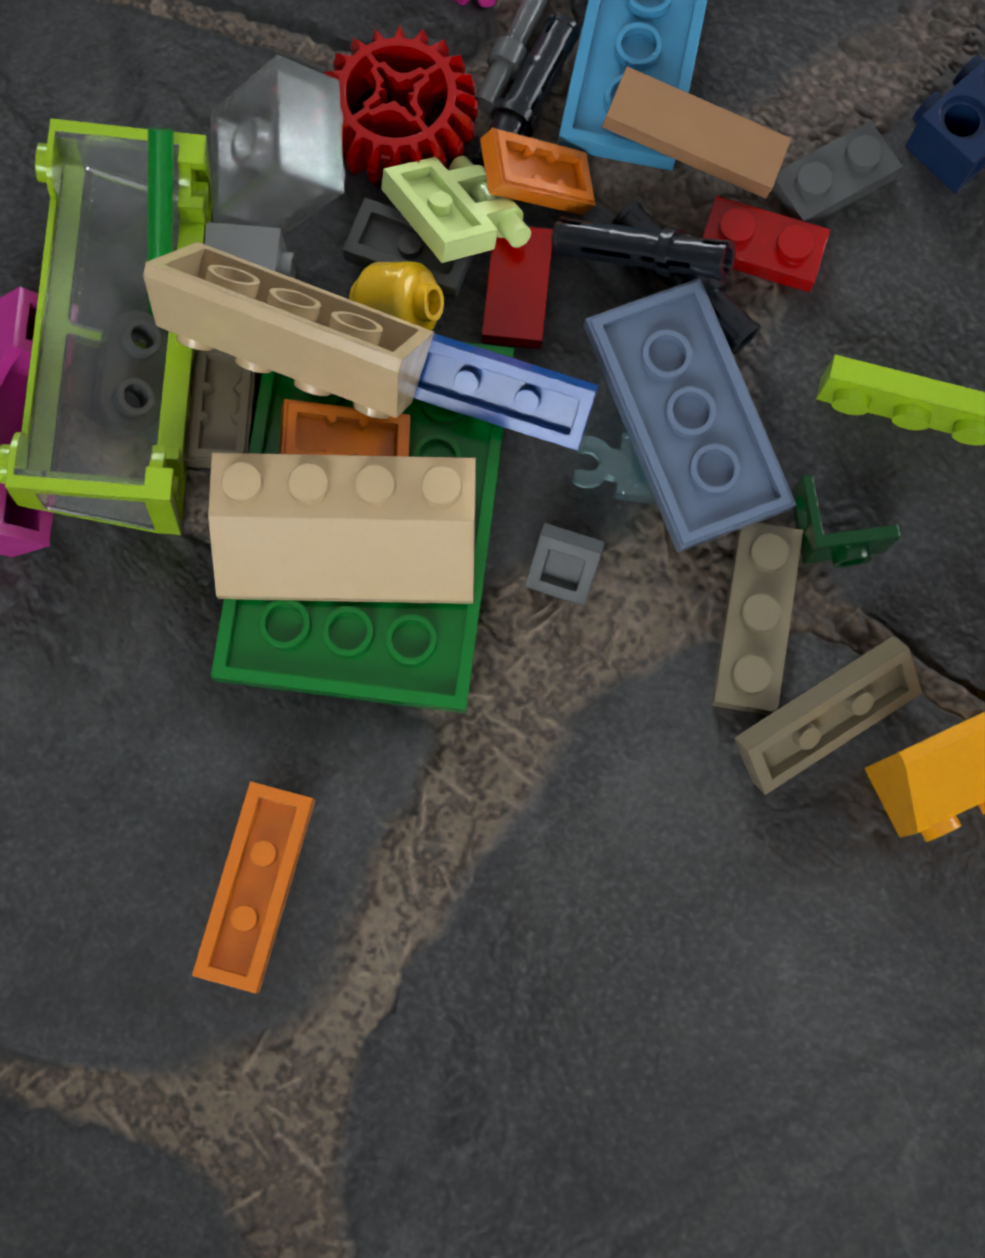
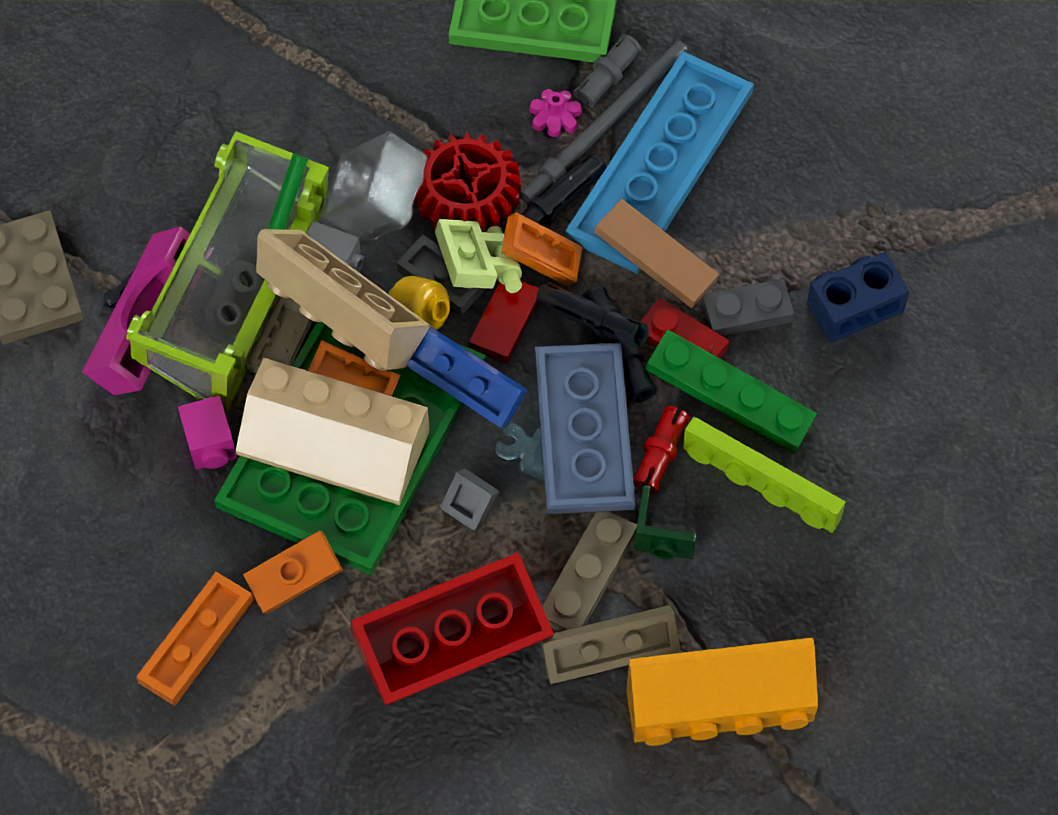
camera: 20 degrees right, 15 degrees down
none -> dark pink brick [178,395,237,470]
none -> orange plate [243,531,344,614]
none -> red slope [350,552,554,706]
none -> red pin [633,406,690,494]
none -> green plate [645,329,817,454]

